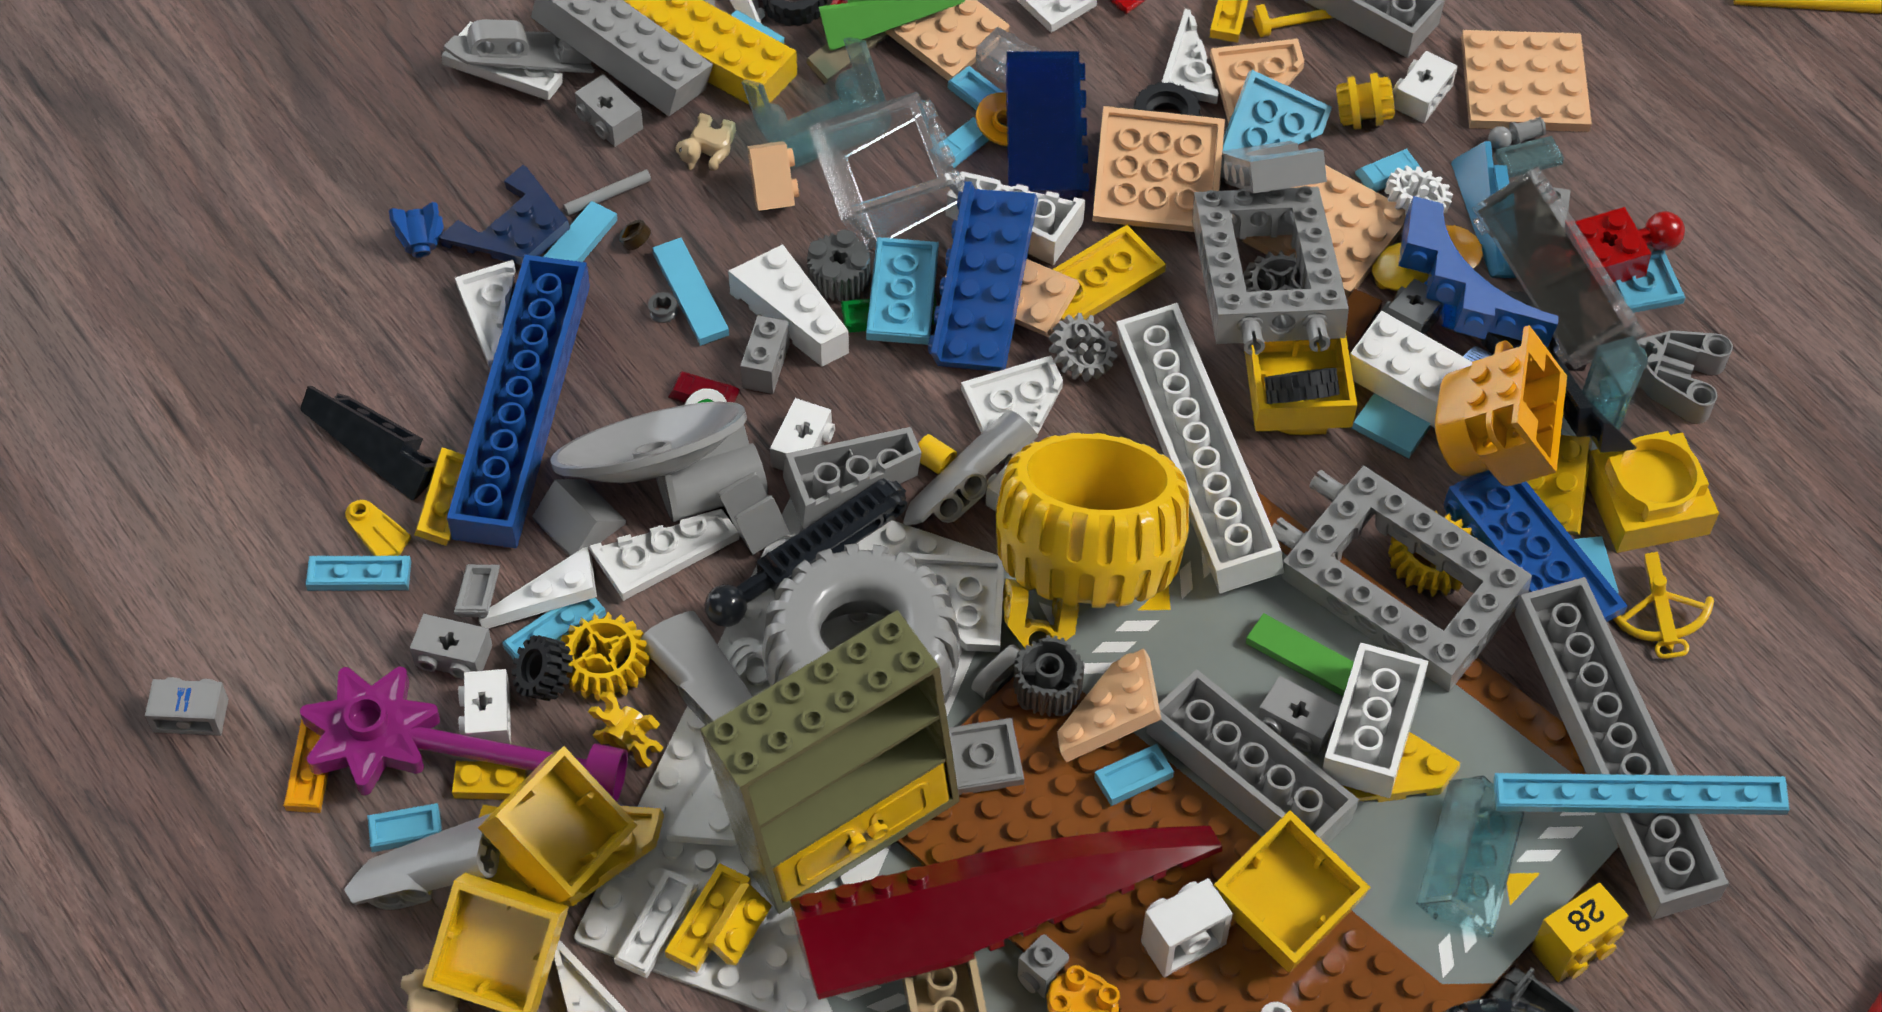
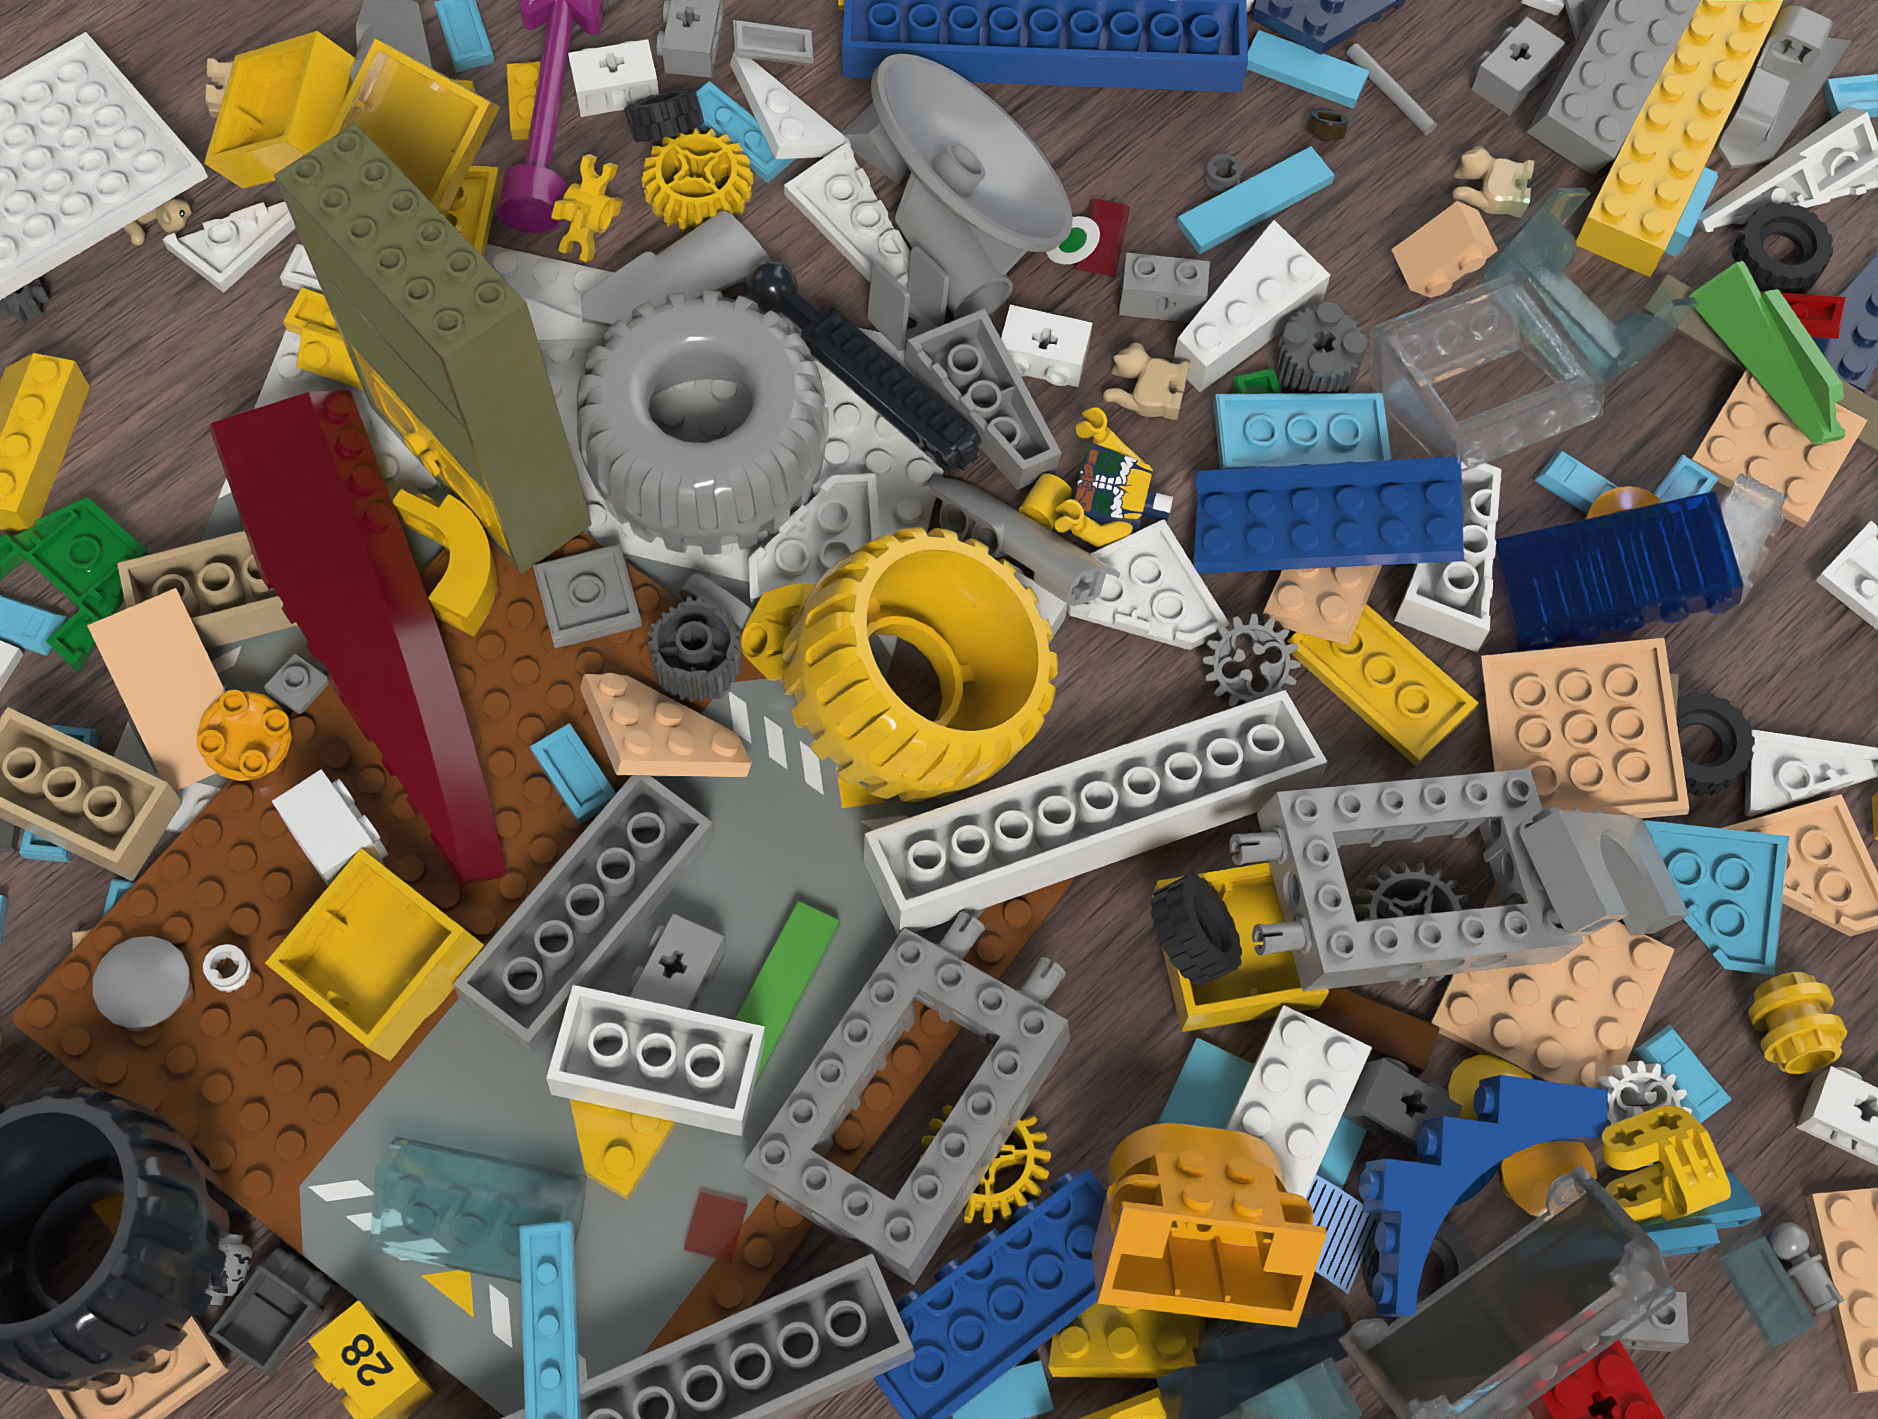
camera: 80 degrees right, 10 degrees up
none -> yellow arch [392,489,497,637]
none -> clear red brick [684,1192,748,1263]
none -> torso [1054,408,1173,548]
none -> tan animal [1103,343,1190,420]
none -> yellow piece [1602,1105,1731,1226]

